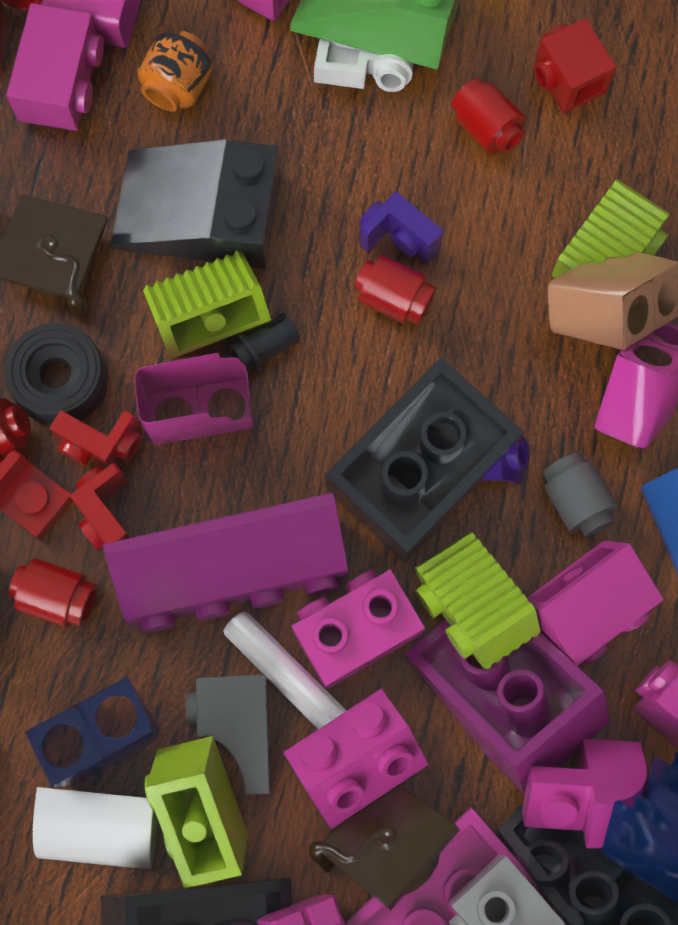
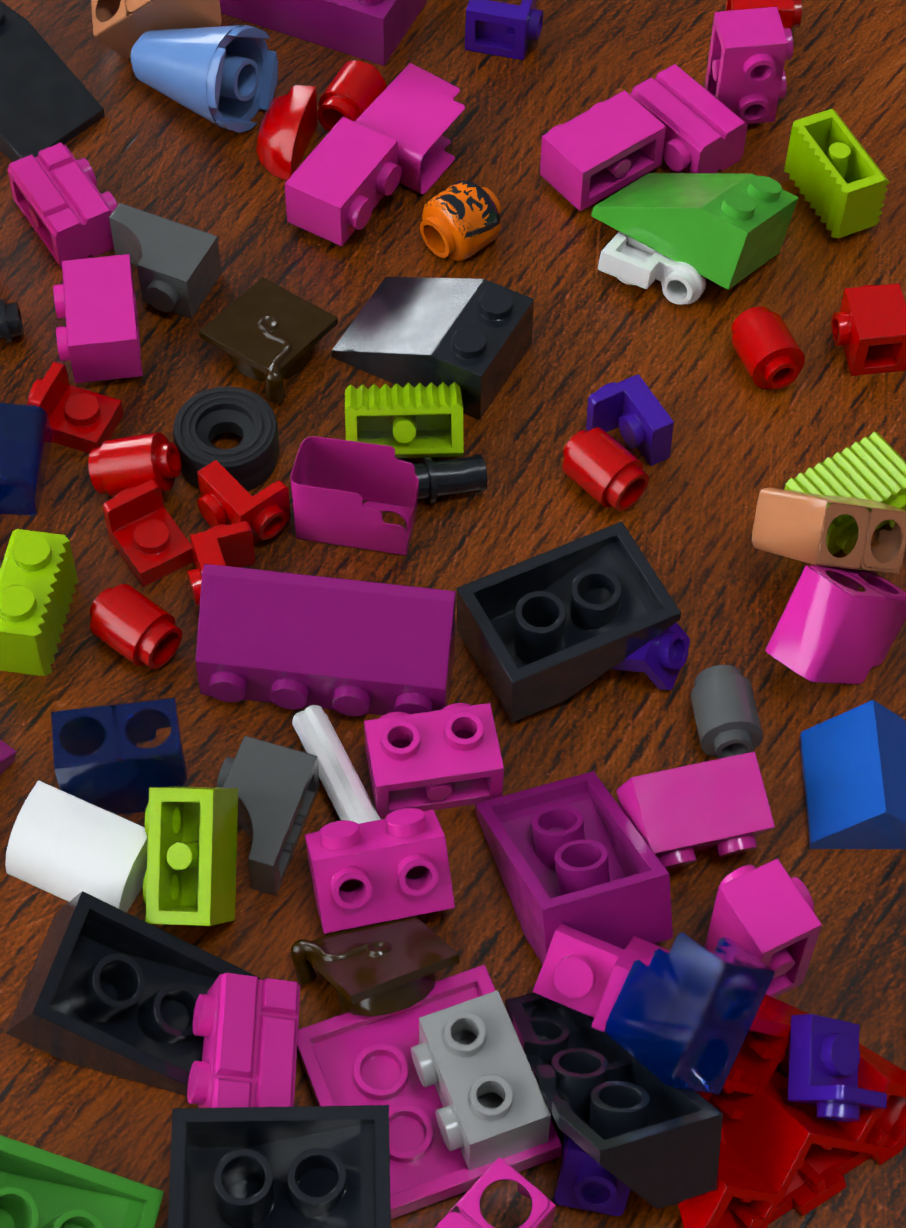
camera: 20 degrees right, 20 degrees down
lime brick [415,531,541,669] -> none

